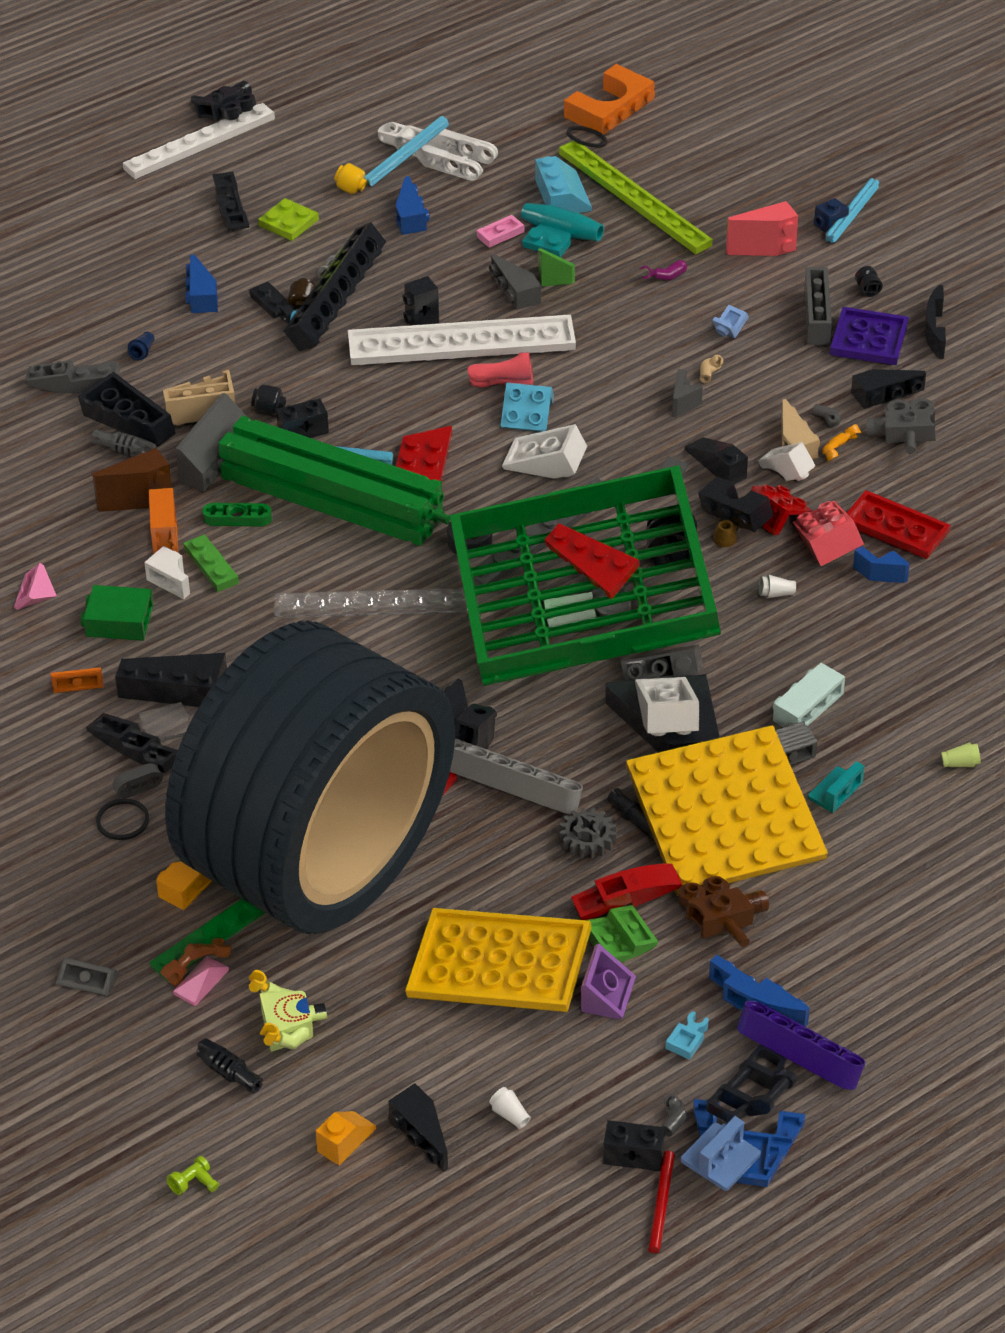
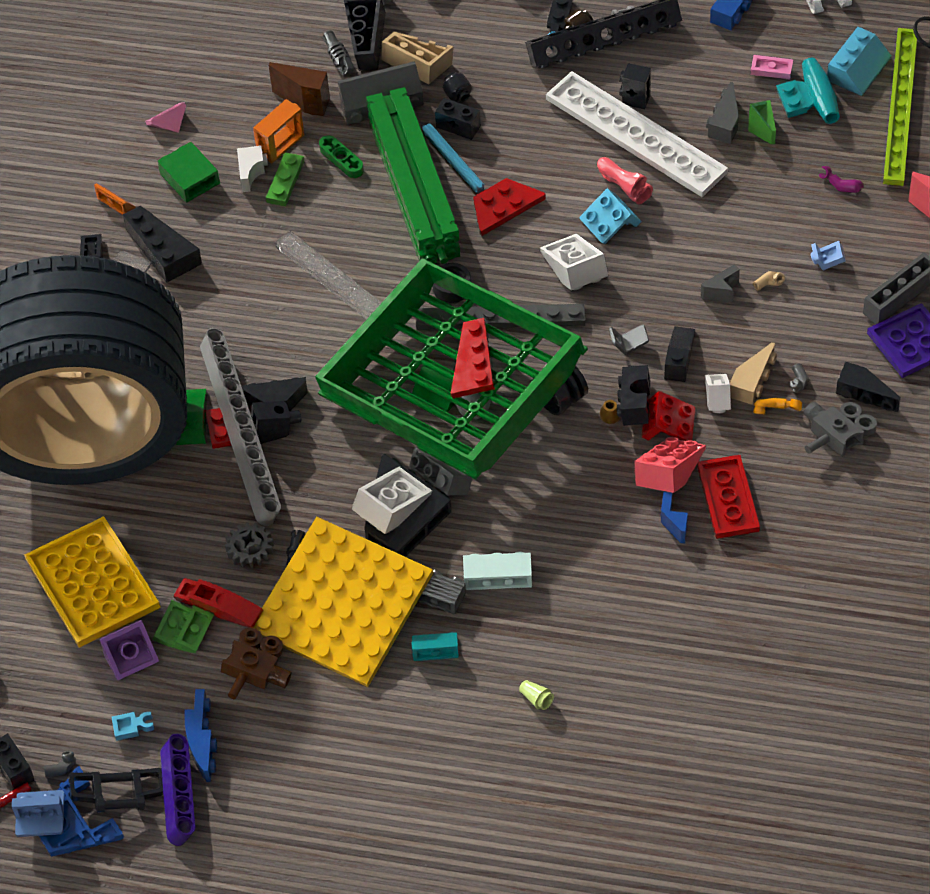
camera: 50 degrees right, 10 degrees up
white cone [758,574,796,599] -> none

